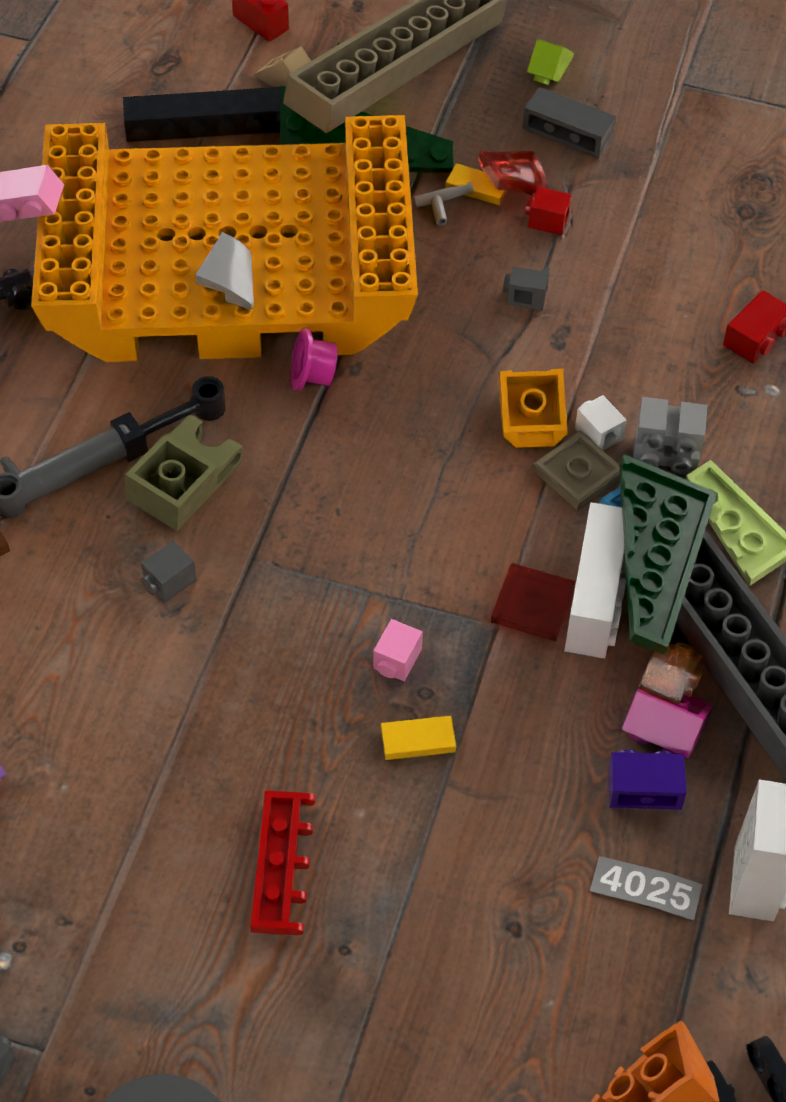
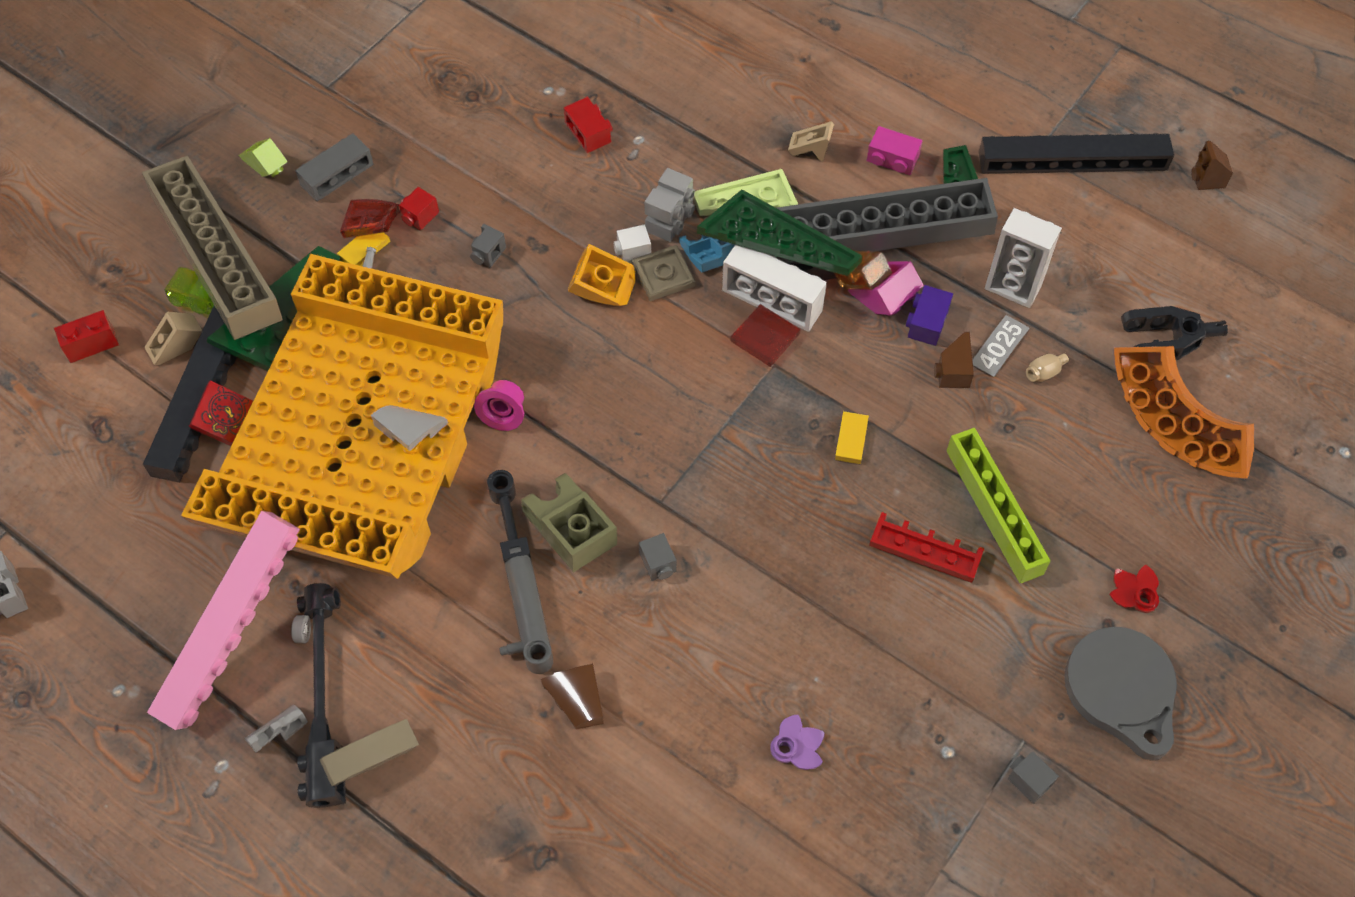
camera: 70 degrees left, 5 degrees up
bright pink brick [373,619,423,682] -> none
none -> red tile [189,380,253,446]
none -> reddish brown slope [934,332,974,388]
none -> lime brick [947,427,1050,584]
none -> tan plant [1026,354,1069,382]

